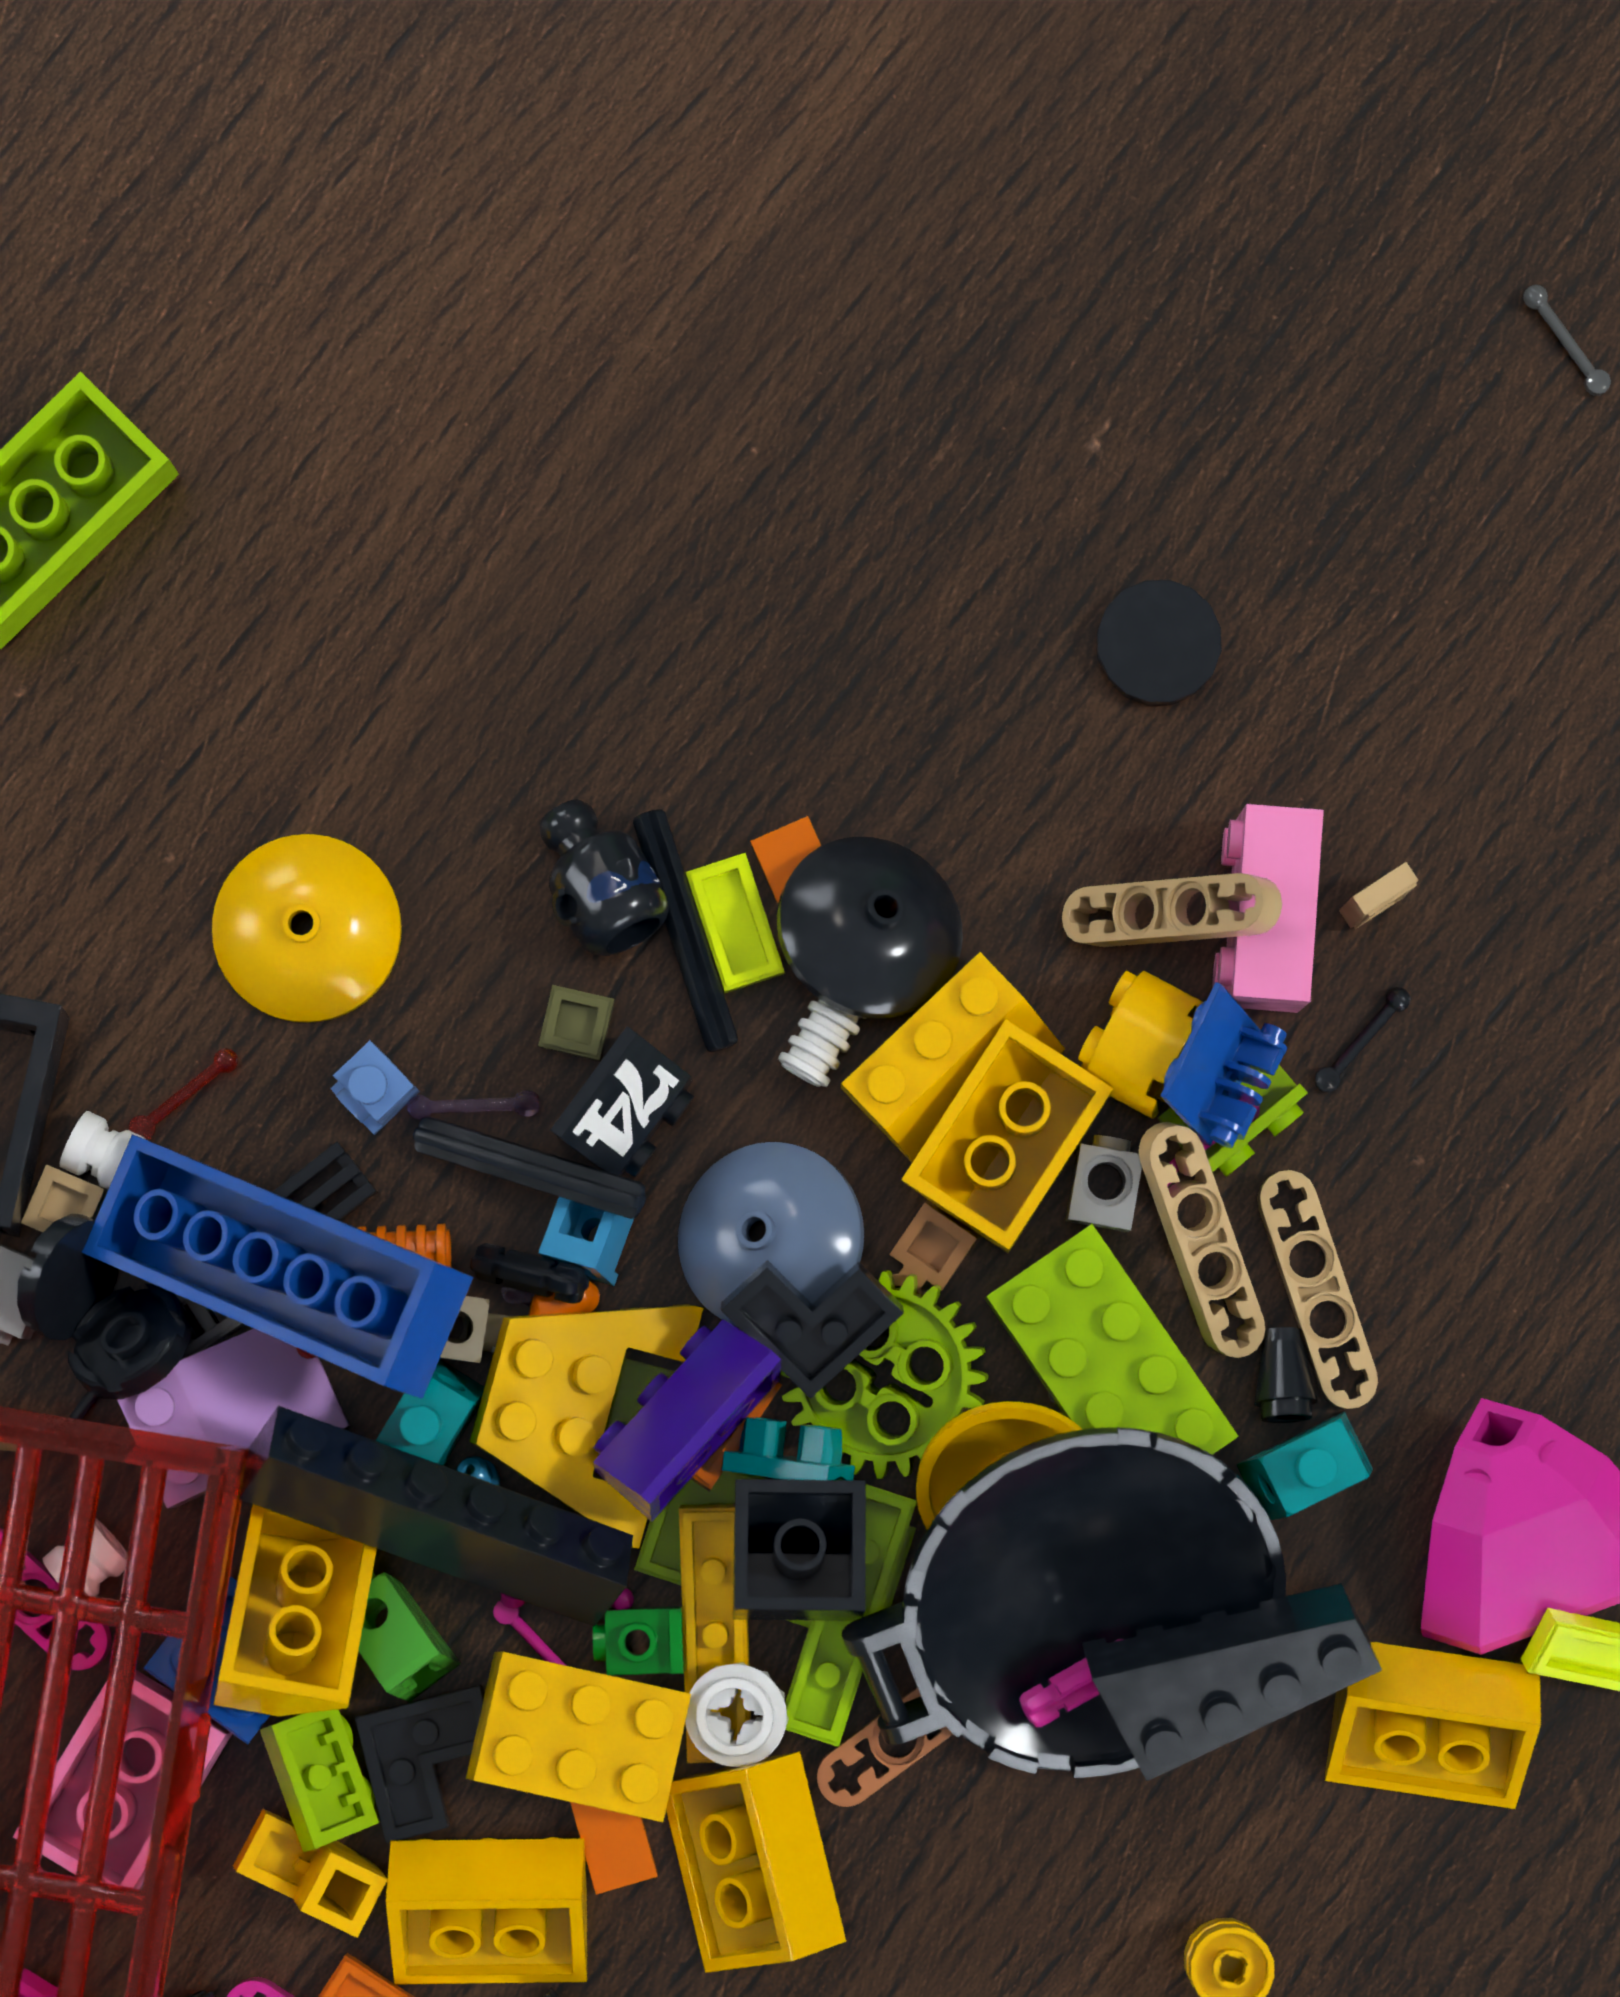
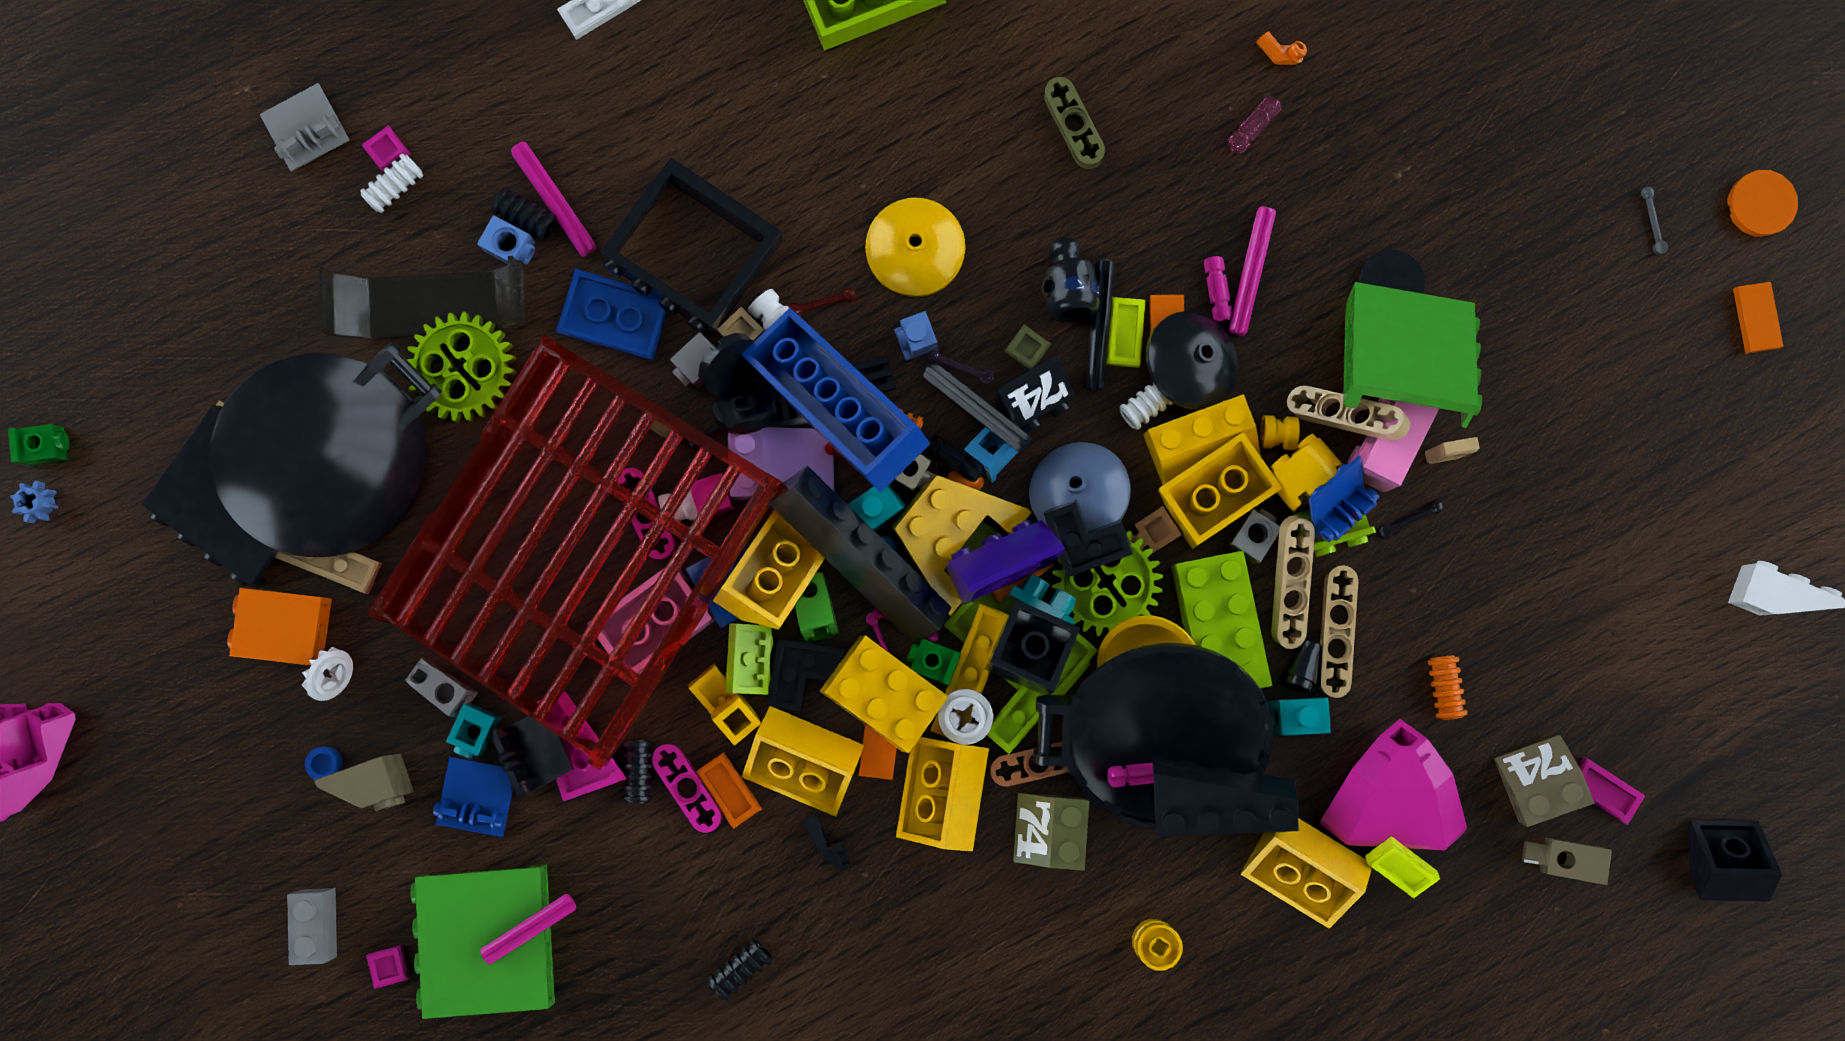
camera: 20 degrees right, 0 degrees up
none -> dark pink brick [688,473,735,520]
none -> olive slope [1013,793,1089,871]
none -> olive beam [1044,77,1105,169]
none -> dark pink axle [1204,256,1233,322]
none -> clear pink axle [1228,96,1282,154]
none -> dark pink axle [1228,206,1276,336]
none -> orange arm [1256,31,1307,65]
none -> yellow wheel [1259,415,1300,451]
none -> bright green panel [1343,282,1482,428]
none -> orange piece [1427,655,1467,720]

